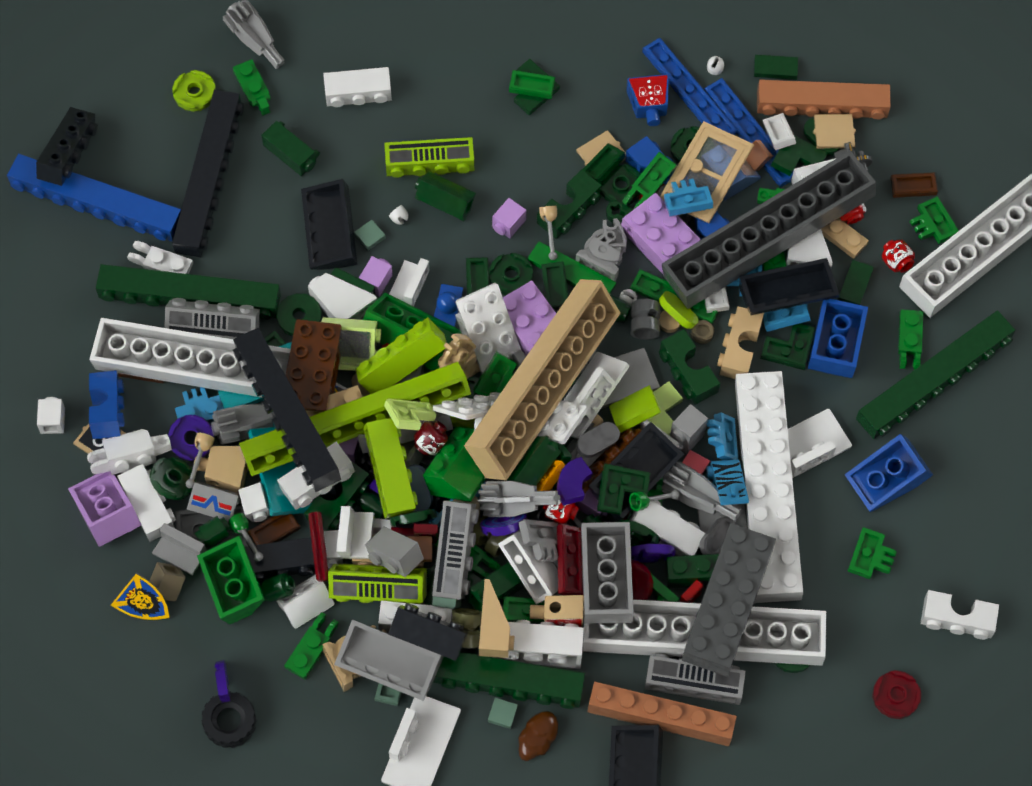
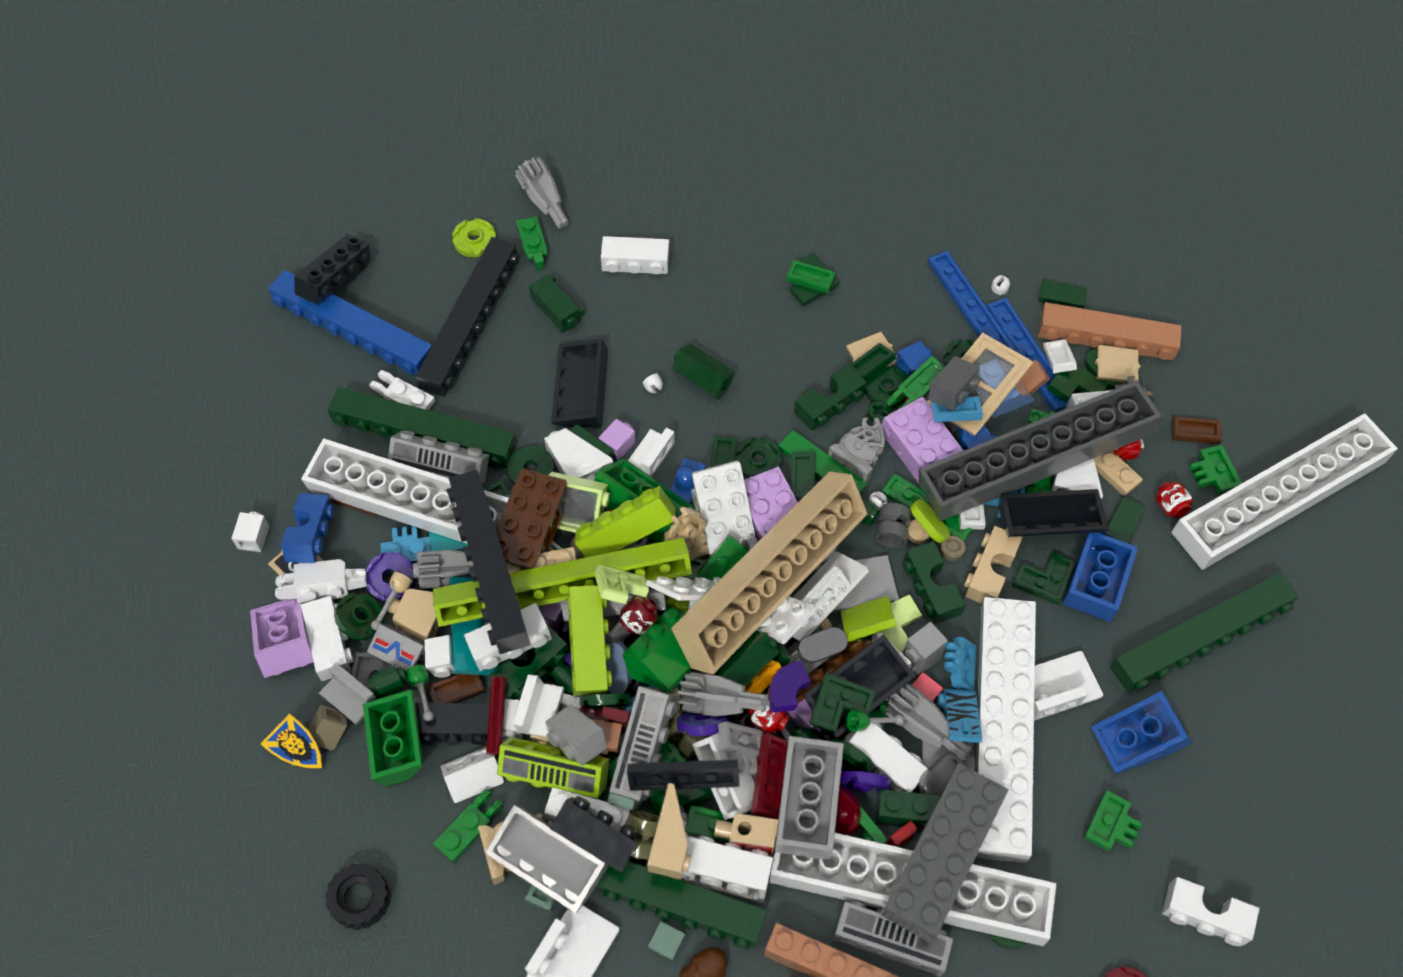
camera: 10 degrees right, 5 degrees down
dark purple tile [215,660,230,703] -> none
dark green brick [259,573,295,602] -> none
sand green tile [354,220,386,251] -> none
lime brick [384,137,474,178] -> none
lavender brick [492,198,526,239] -> none
hinge [539,206,557,260] -> none
torso [626,74,669,126] -> none
dark azure hinge [763,304,811,332] -> none
green hinge [898,309,923,370] -> none
none -> black plate [627,759,740,791]
none -> dark grey brick [928,356,981,411]

